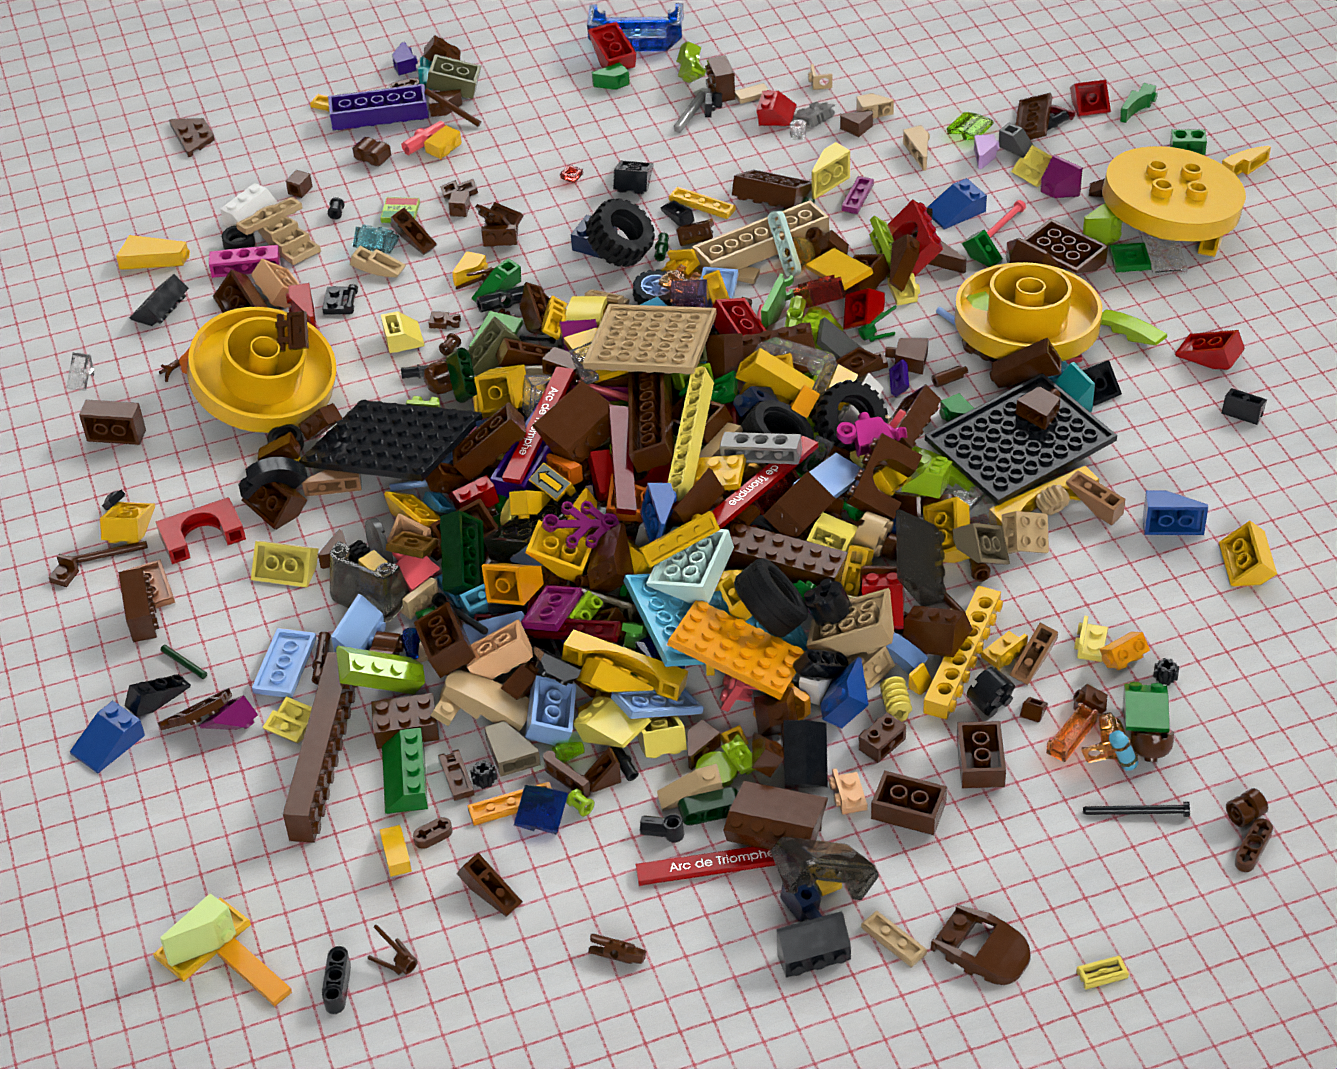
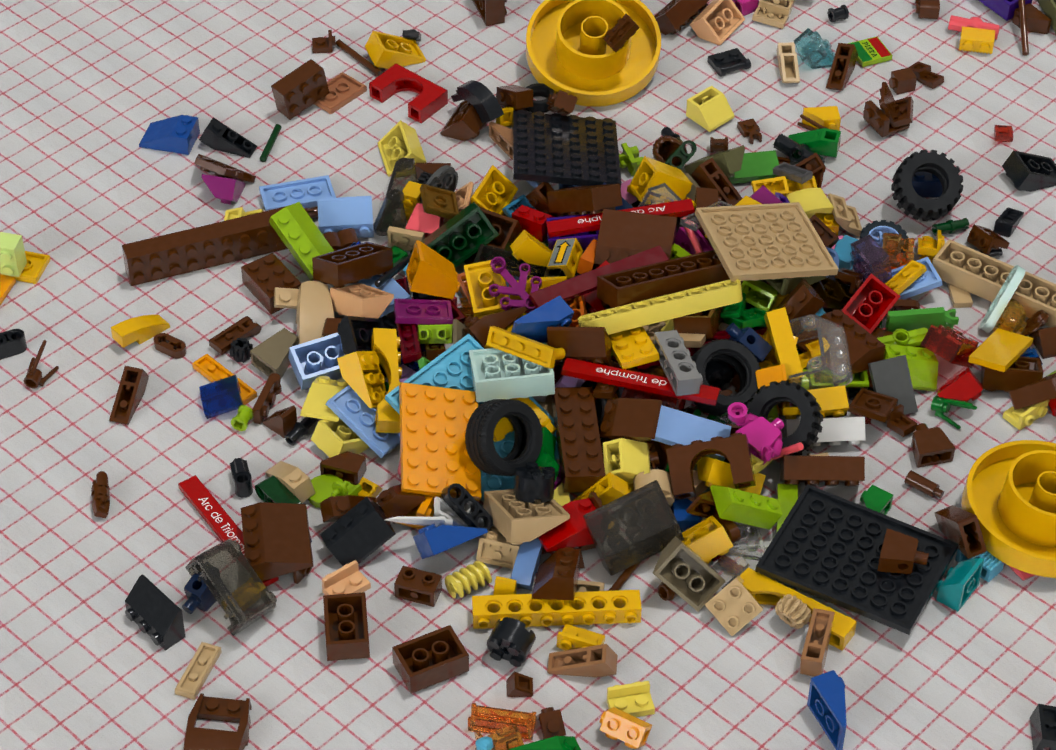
camera: 60 degrees right, 0 degrees up
slope [286,283,317,329] -> none
green slope [382,728,428,814] -> none
clear neon green cone [552,741,585,763] -> none
yellow tile [669,186,736,219] -> none
dark purple plate [889,359,909,397] -> none
black slope [1082,360,1122,406] -> none
none -> white bar [385,516,453,527]
none -> flat silver tile [773,162,813,184]

